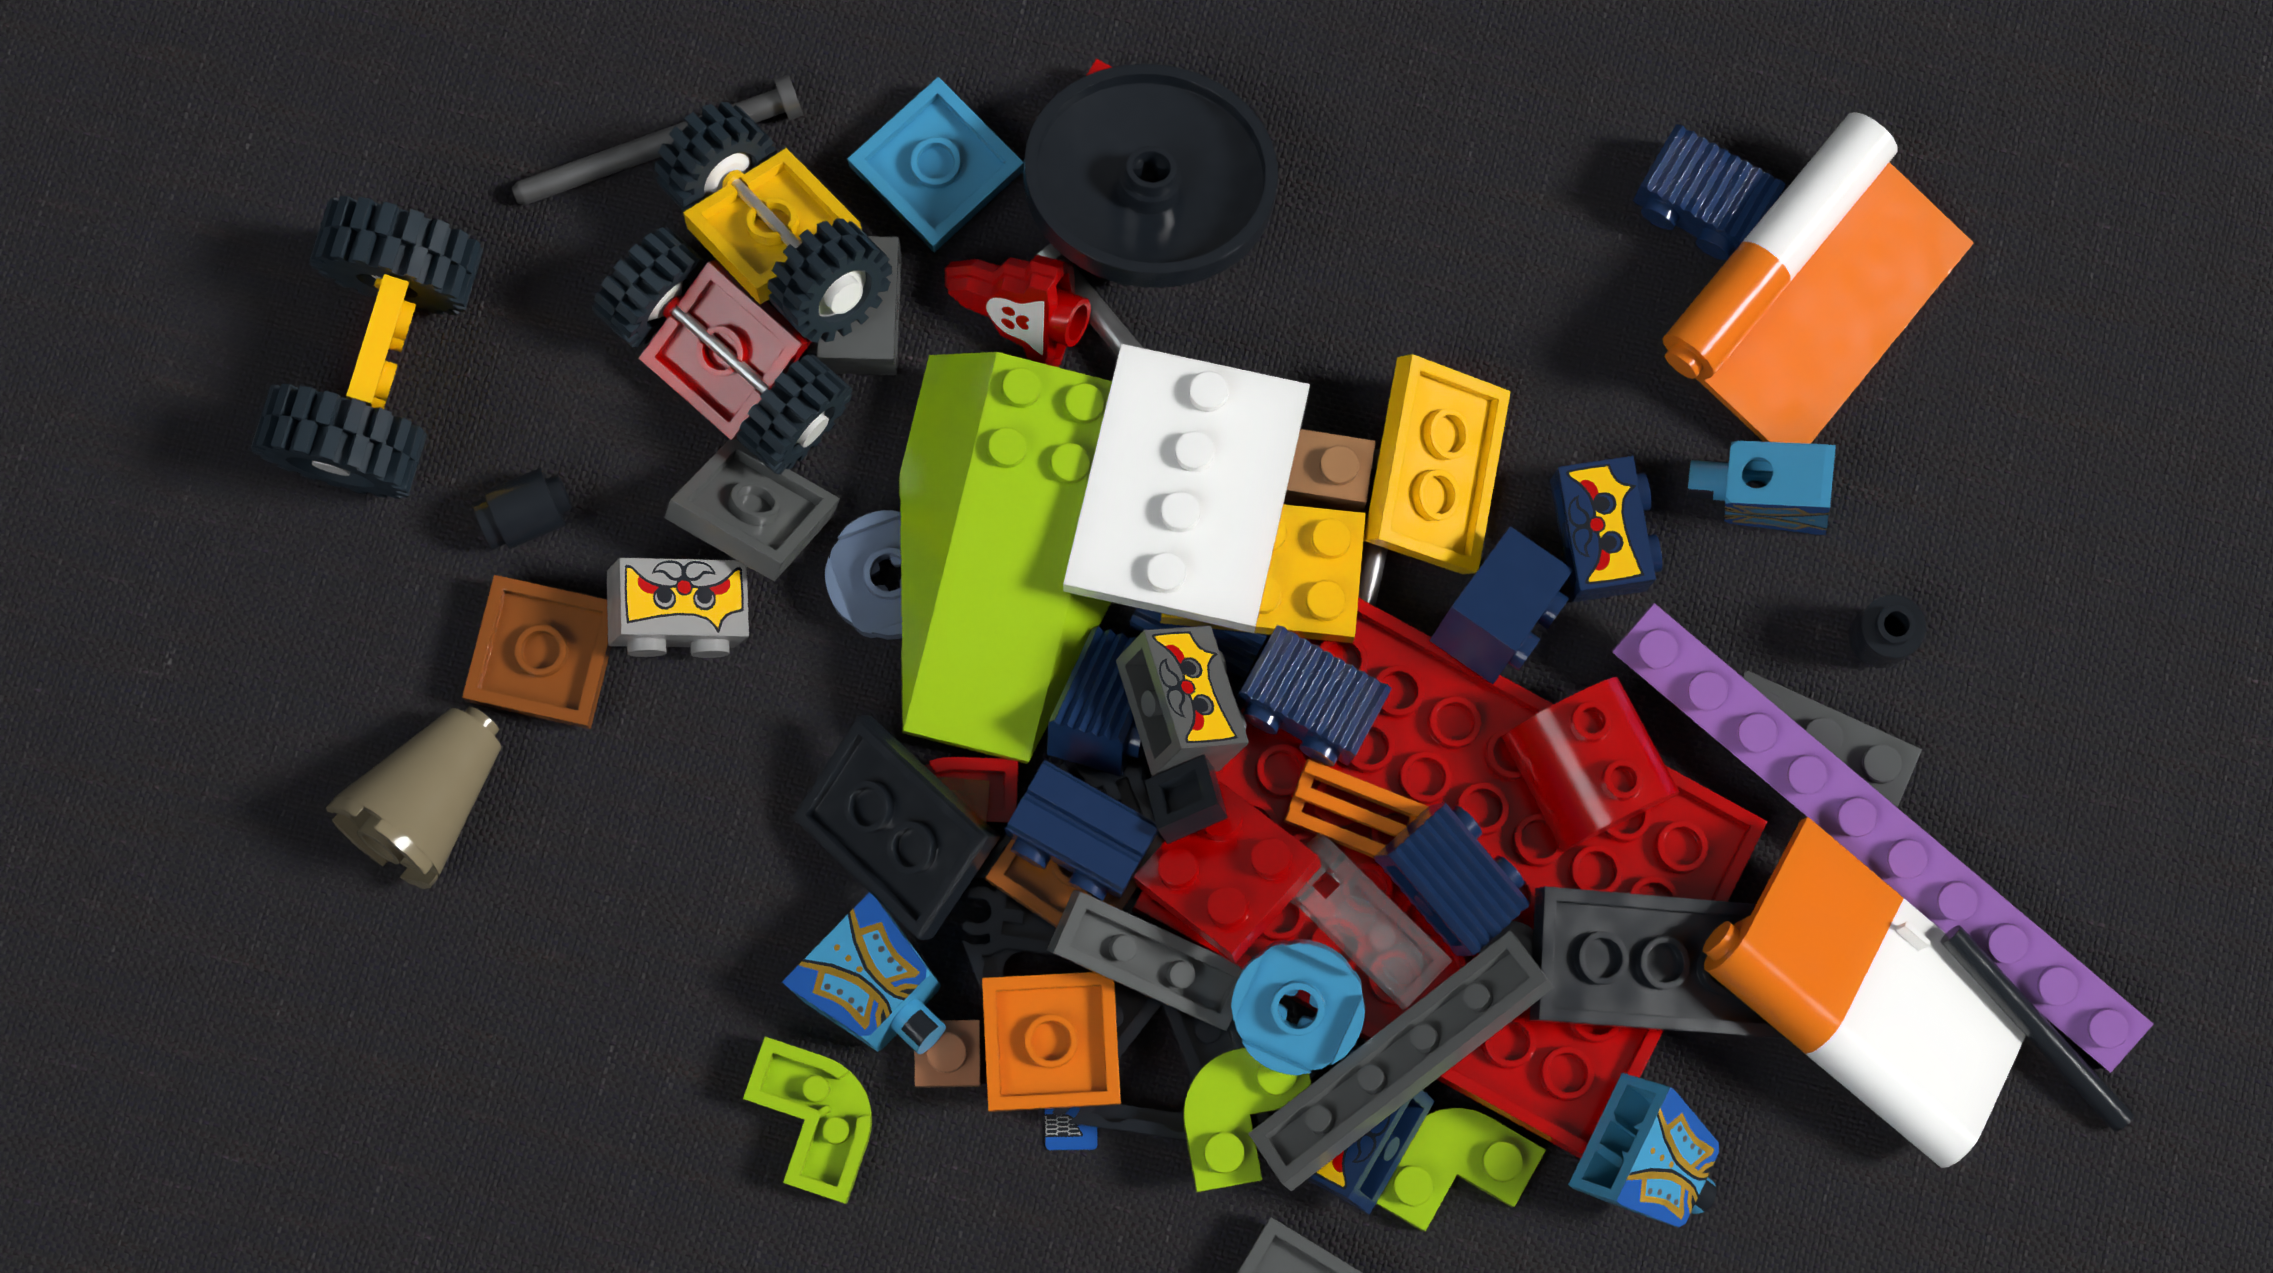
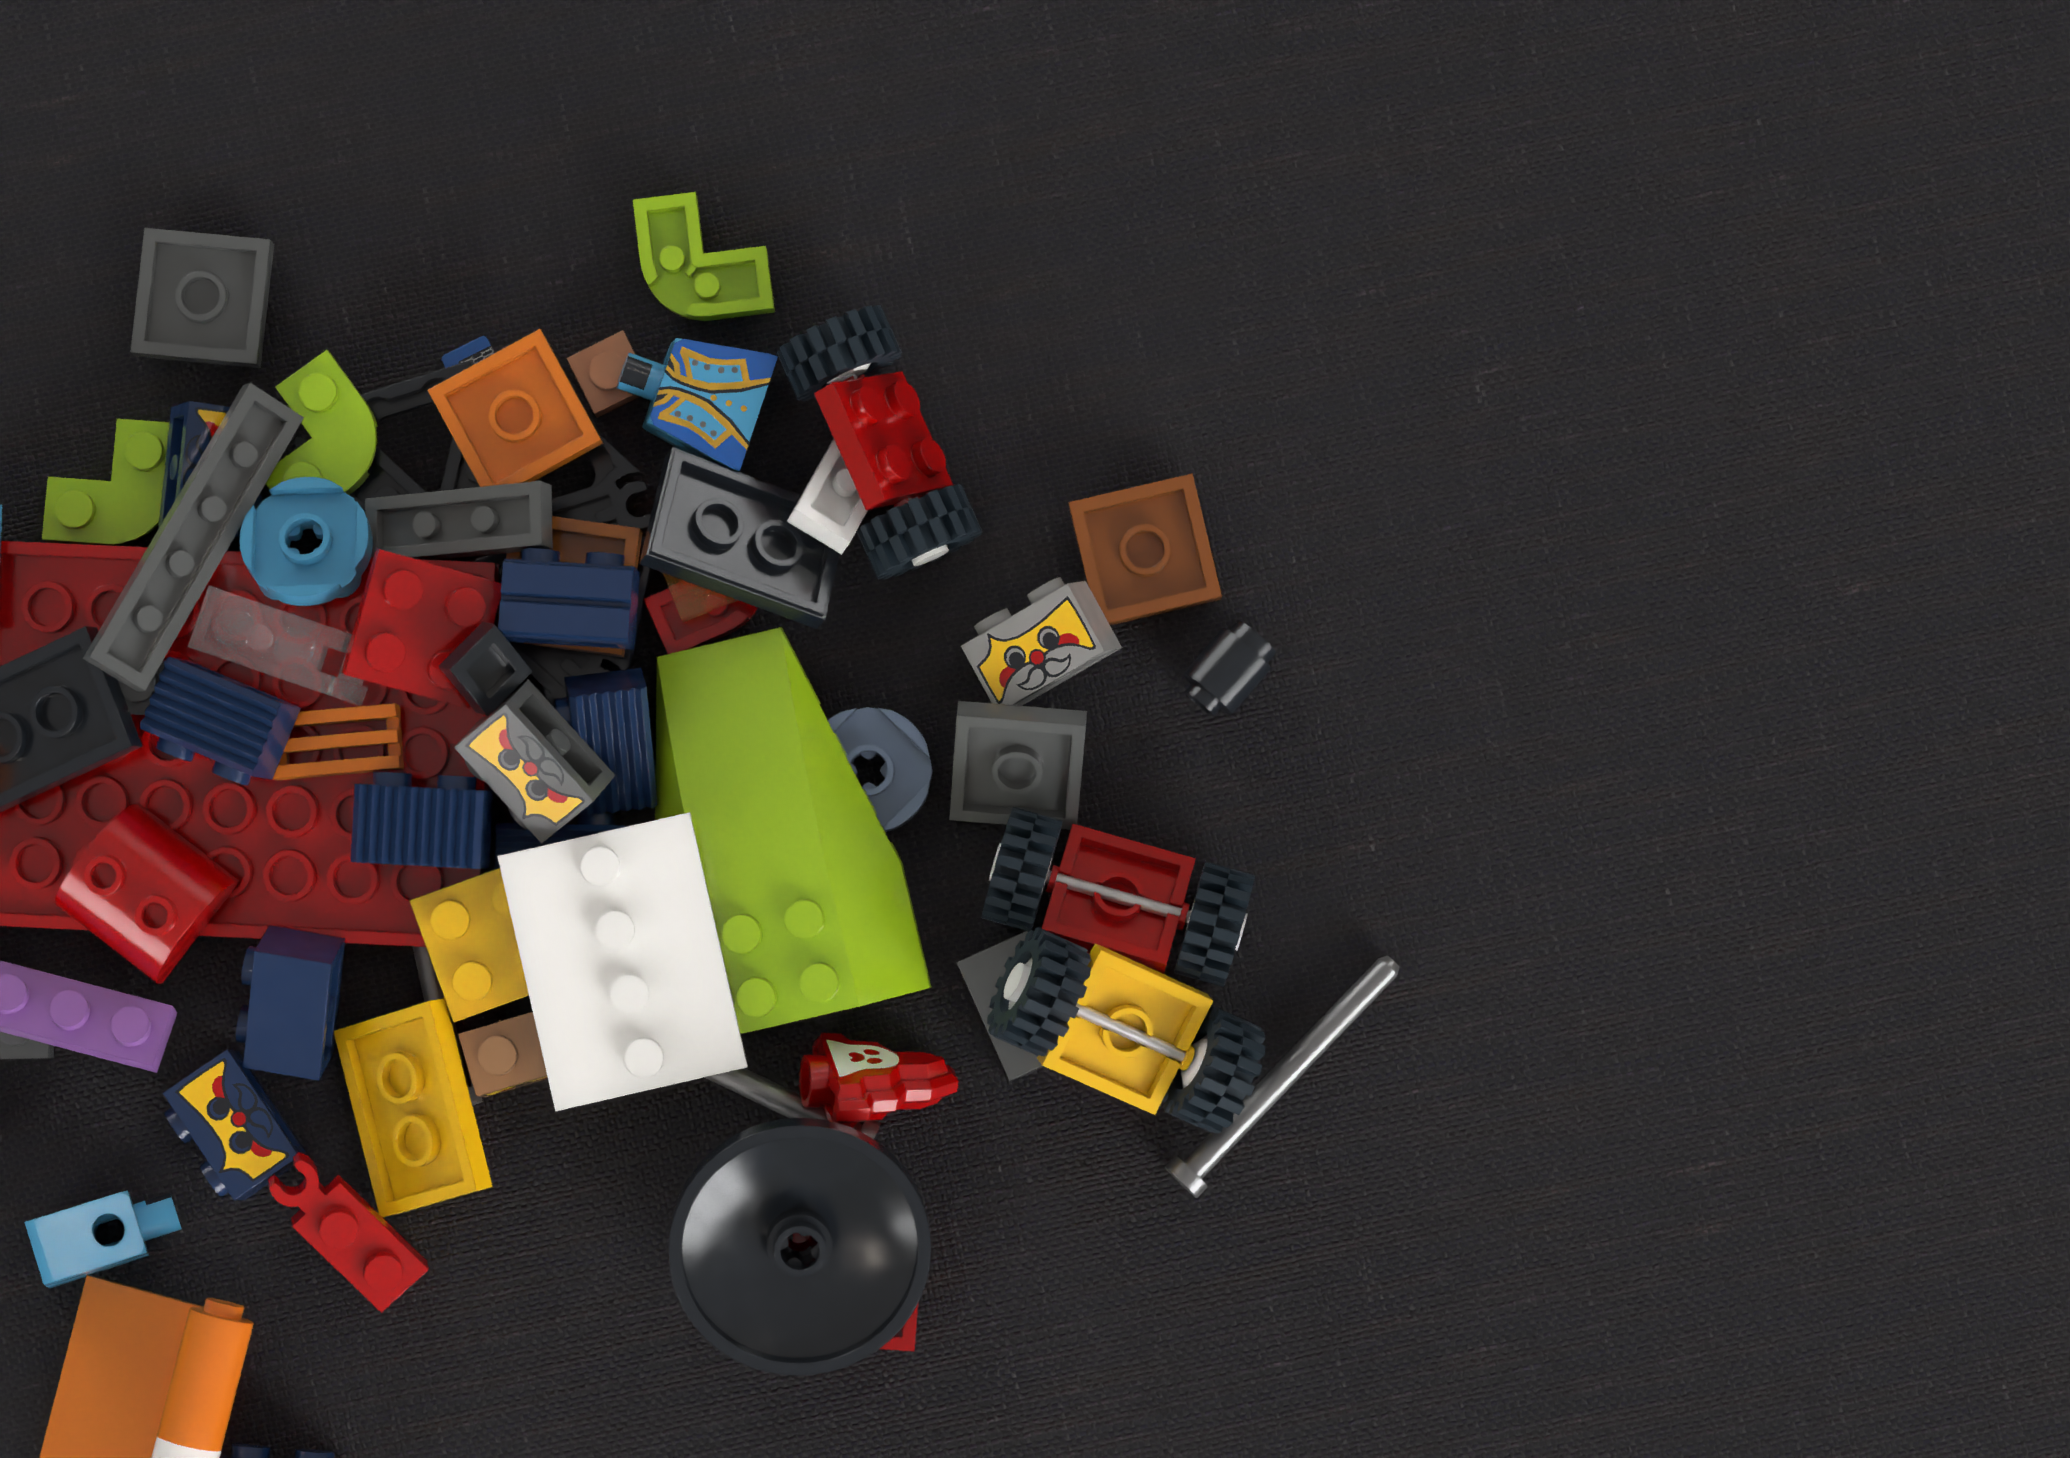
camera: 160 degrees right, 5 degrees up
black plate [251,196,483,499] -> none
dark tan cone [326,706,501,889] -> none
dark azure plate [847,77,1024,253] -> none
none -> red plate [268,1152,429,1313]
none -> plate [777,305,983,580]
none -> white plate [787,438,868,555]

